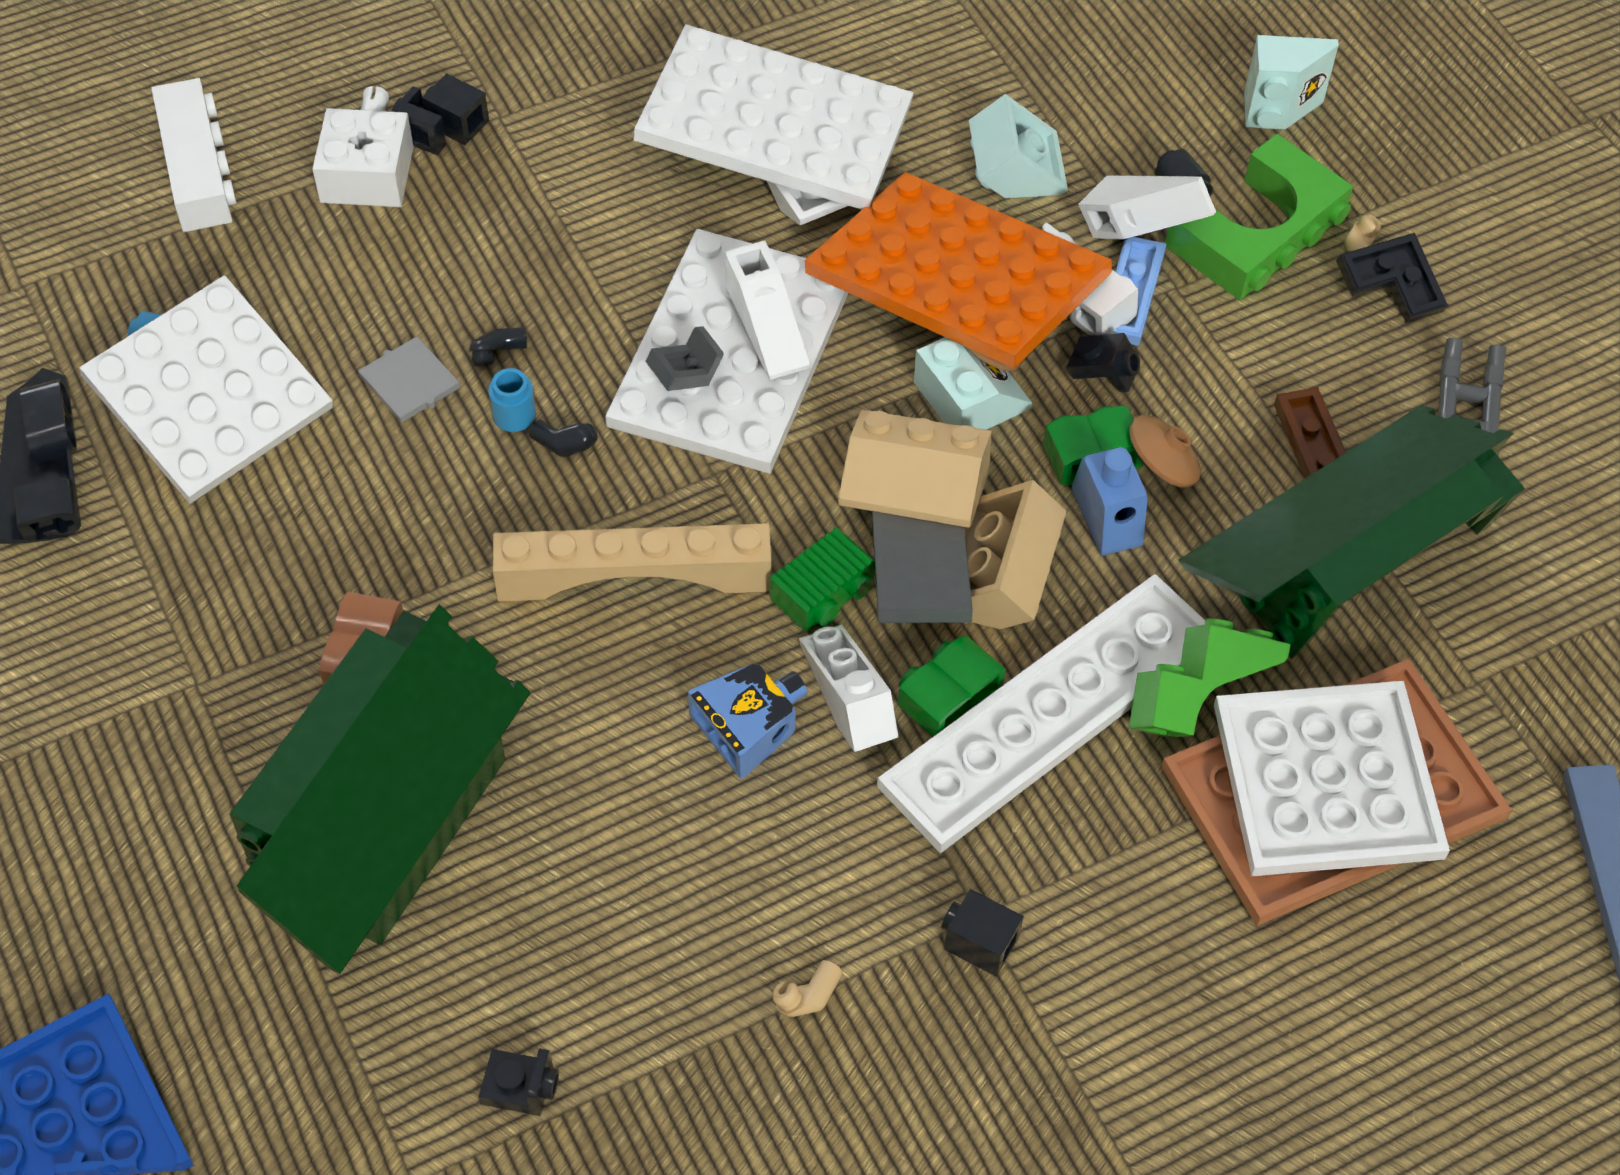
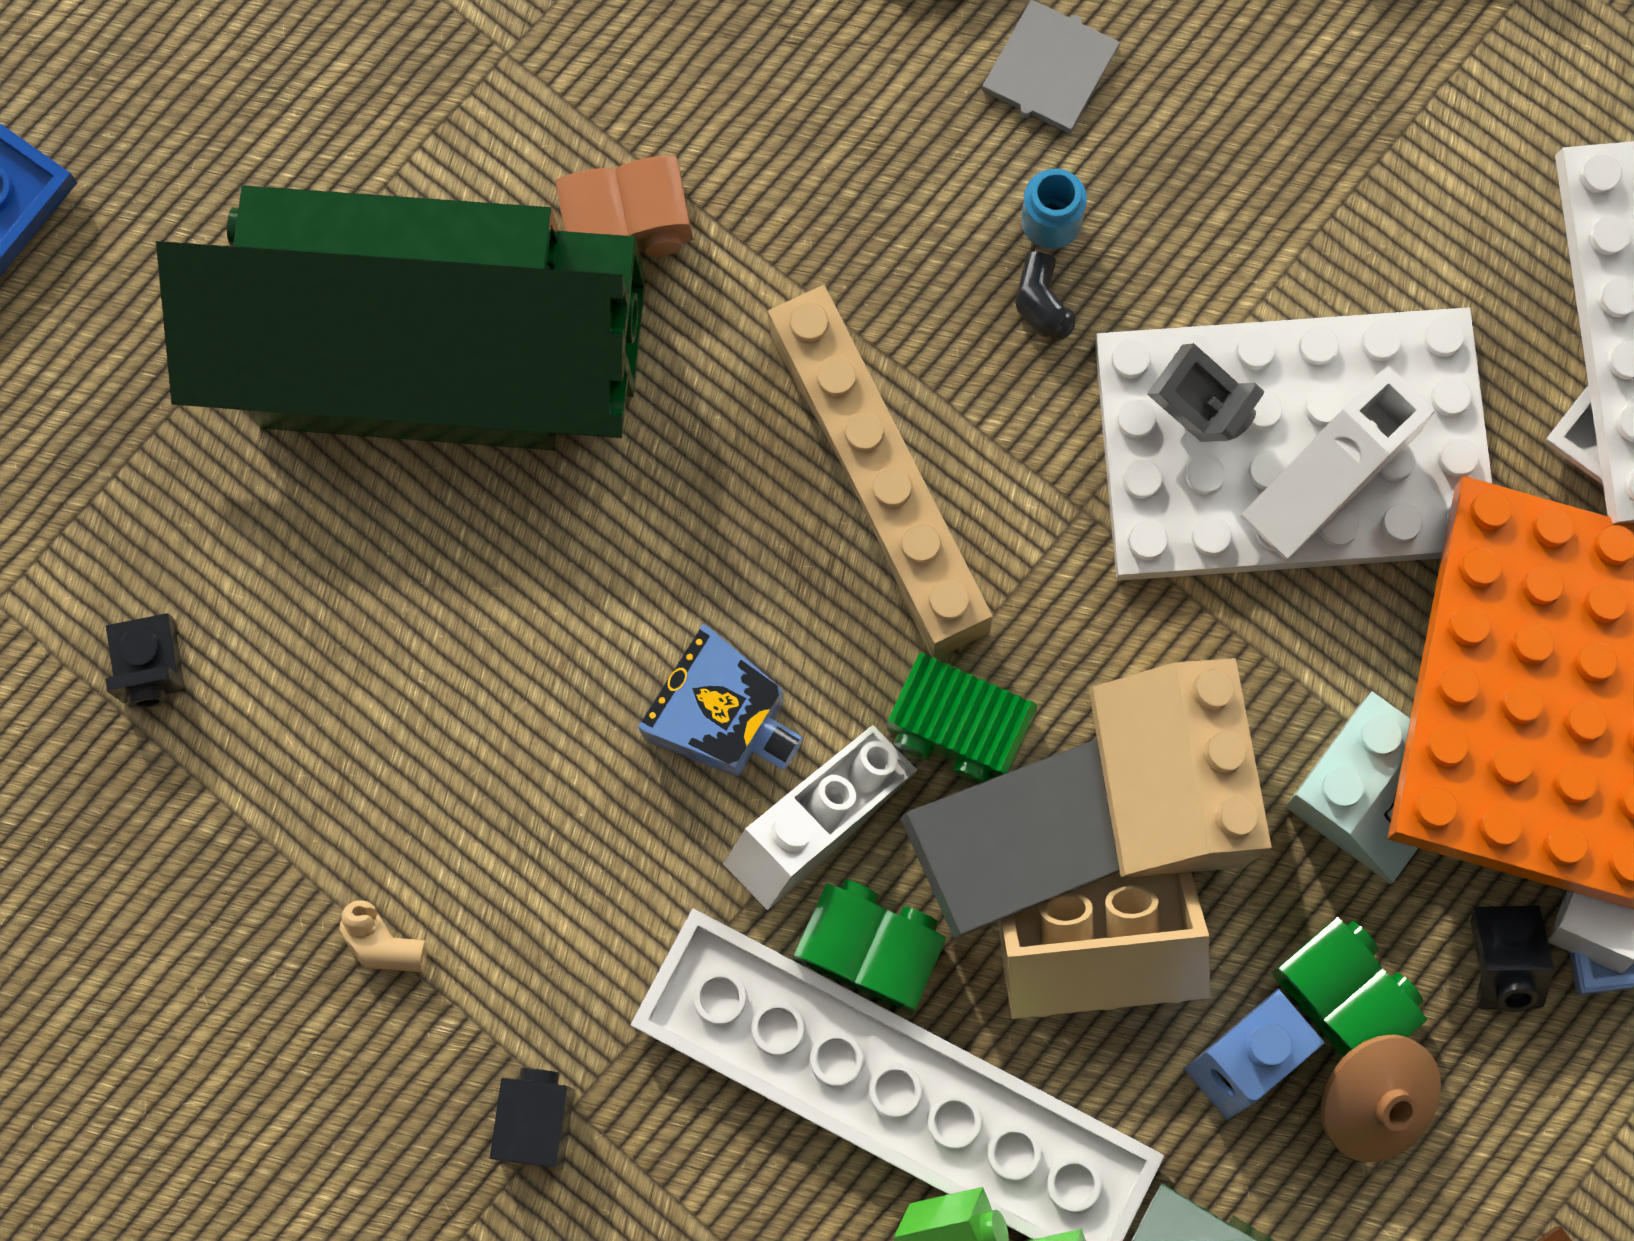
camera: 75 degrees right, 20 degrees up
black arm [469,327,527,366] -> none

